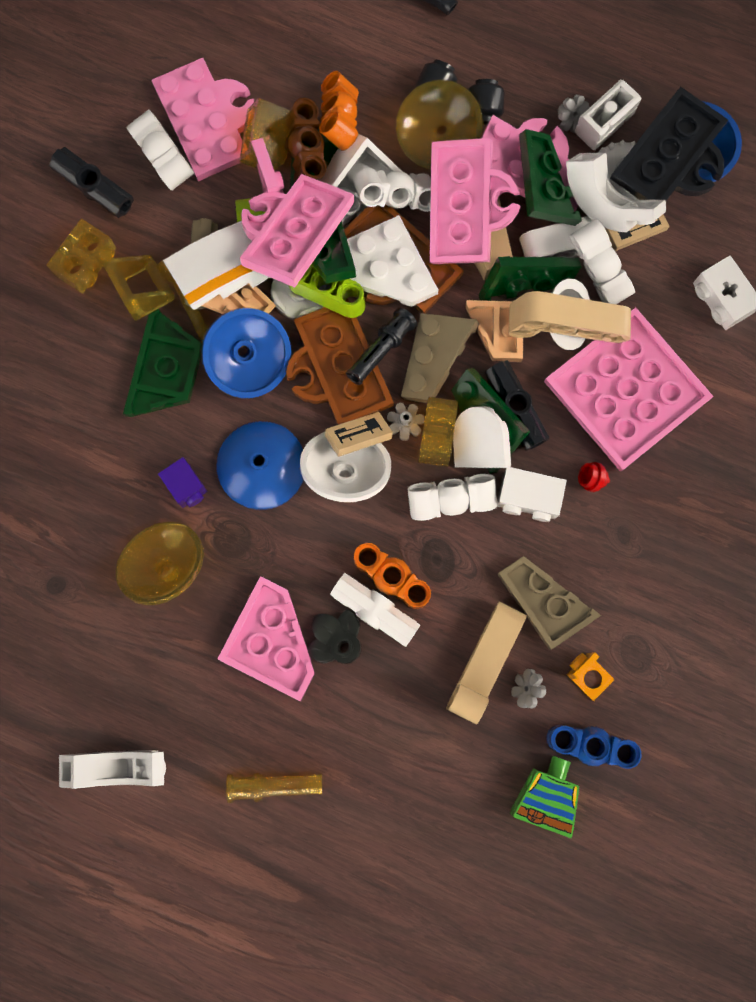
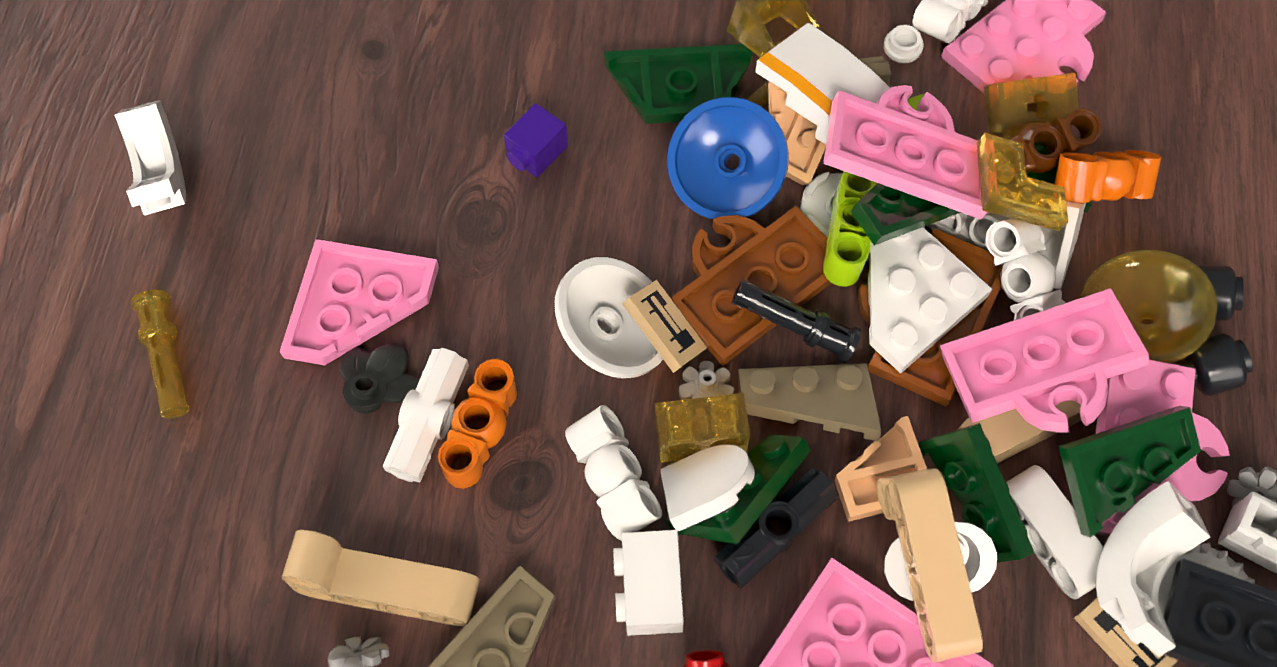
camera: 75 degrees right, 15 degrees down
clear yellow dish [116,522,204,605] -> none
blue dish [216,421,304,510] -> none
bright pink wing [251,138,284,193] -> none
white piece [570,219,635,304] -> none
none -> white plate [884,25,923,63]
none -> clear yellow plate [976,133,1069,231]

